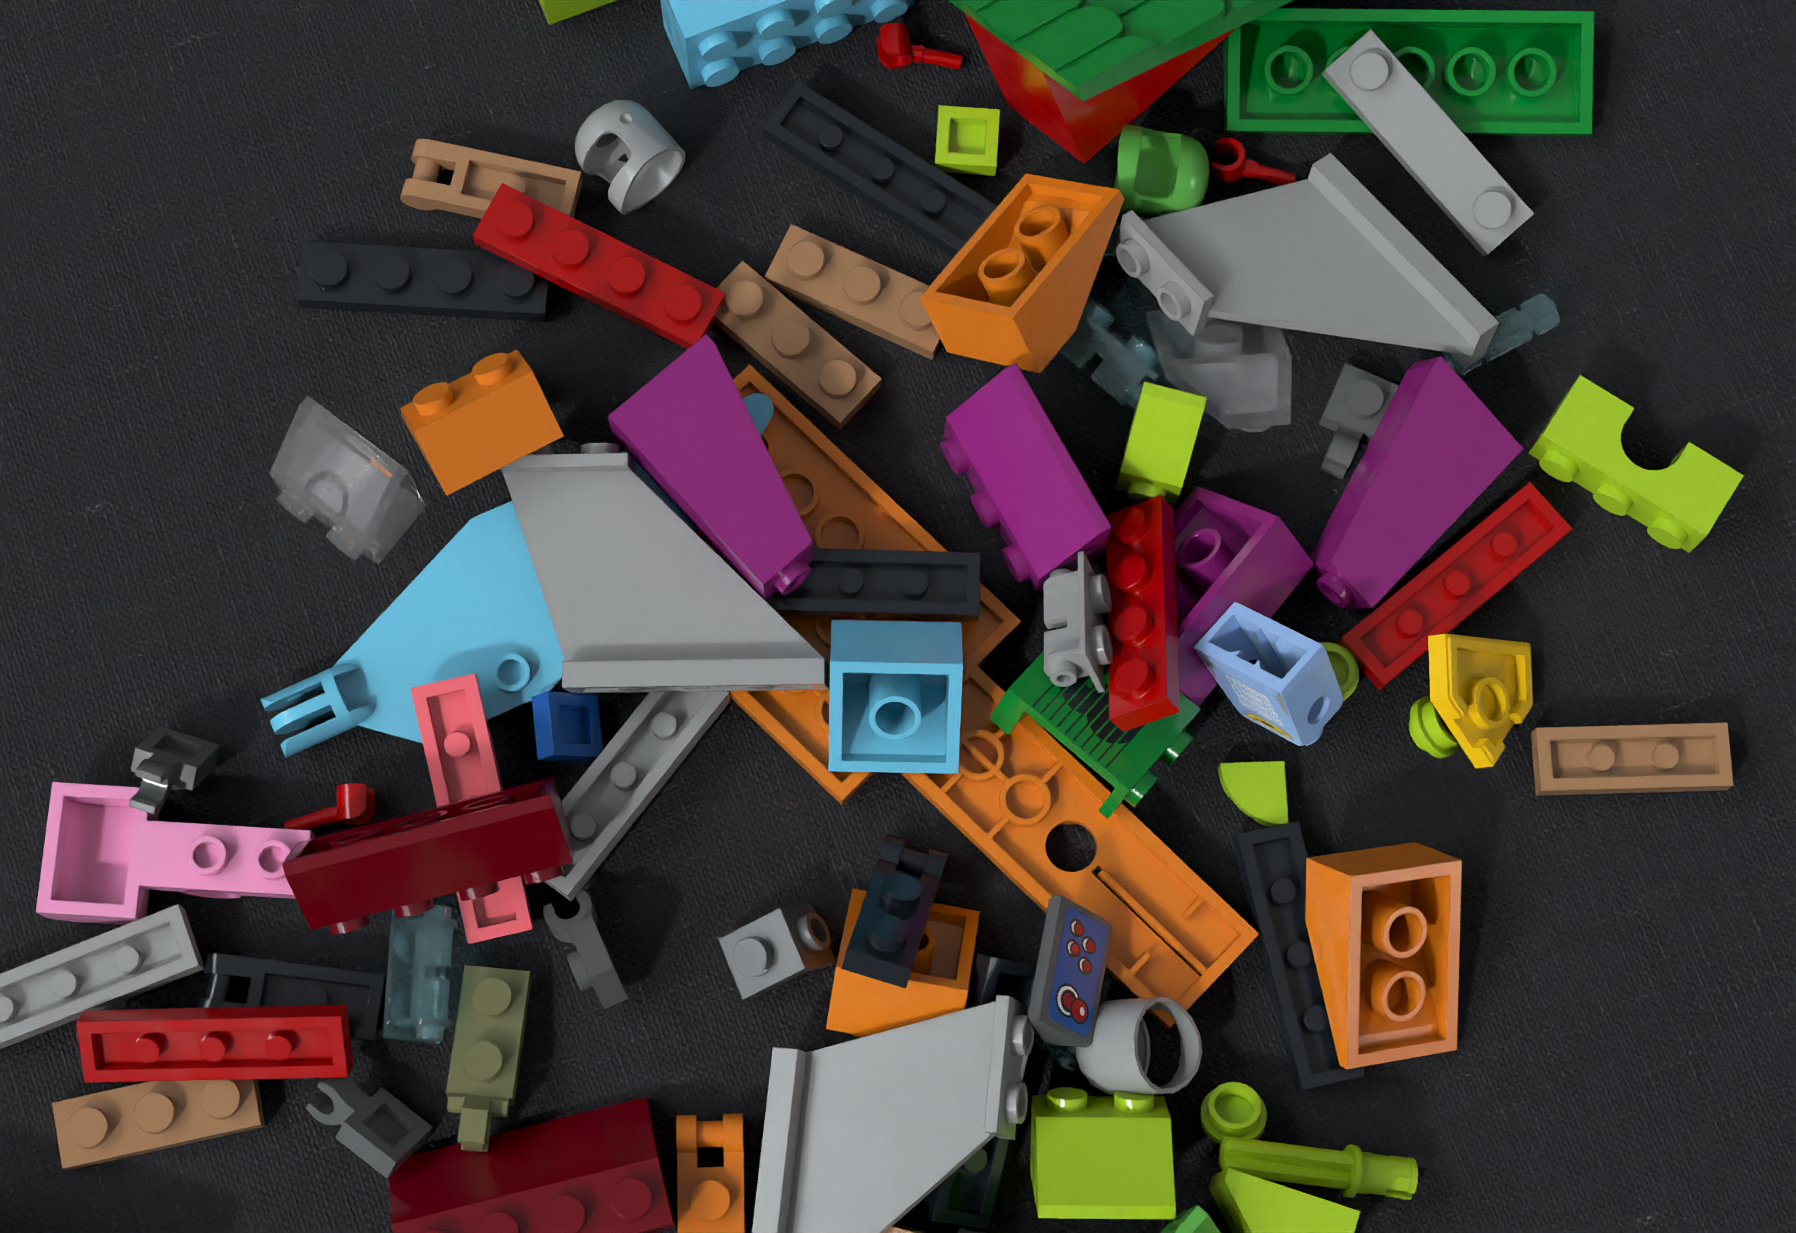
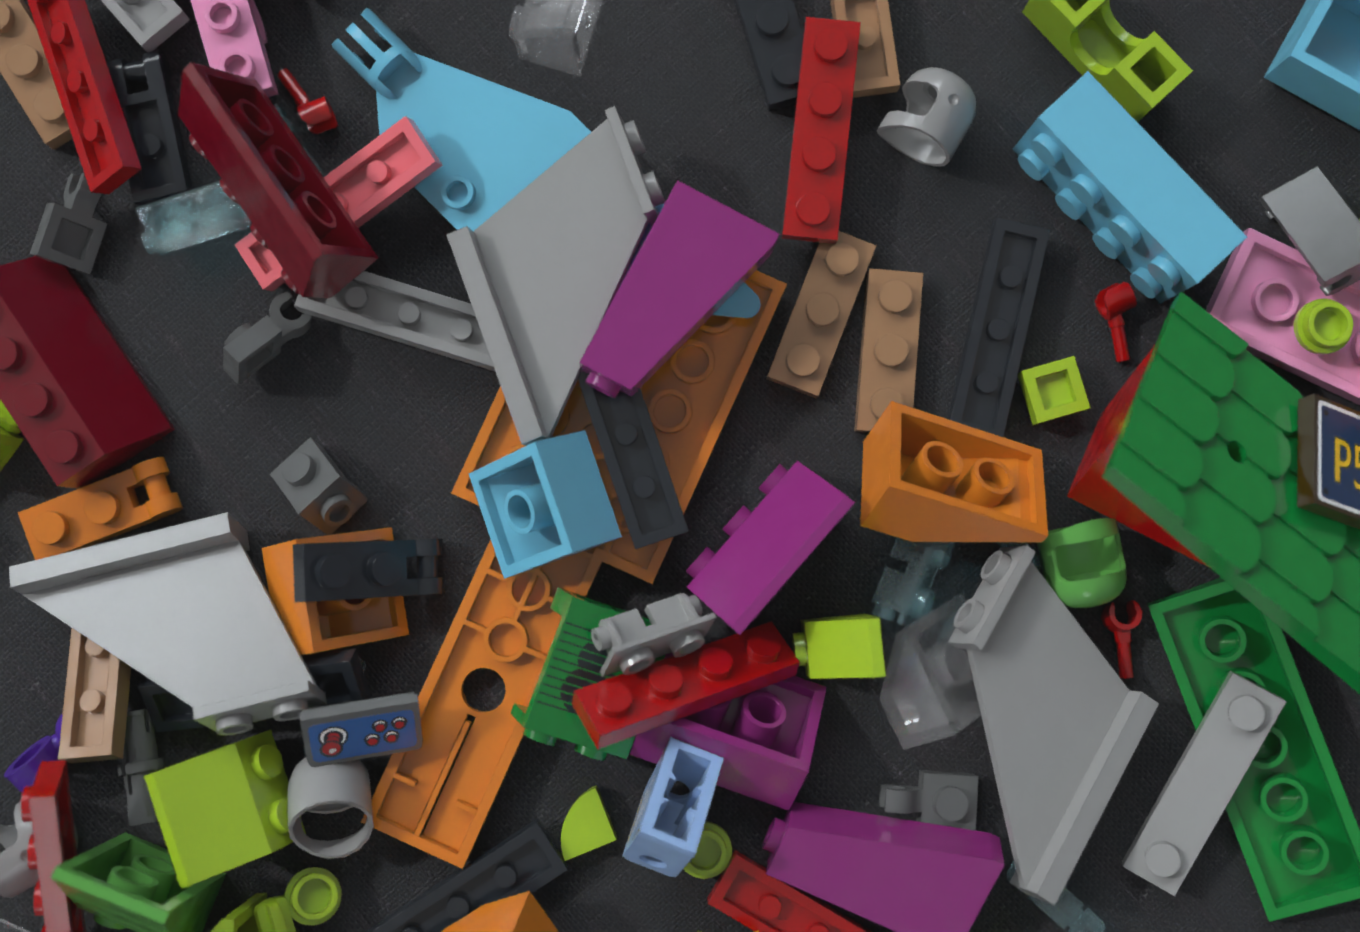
camera: 75 degrees right, 10 degrees up
orange slope [400,349,564,496] -> none
olive hinge [446,965,532,1152] -> none
blue plate [531,691,603,763] -> none

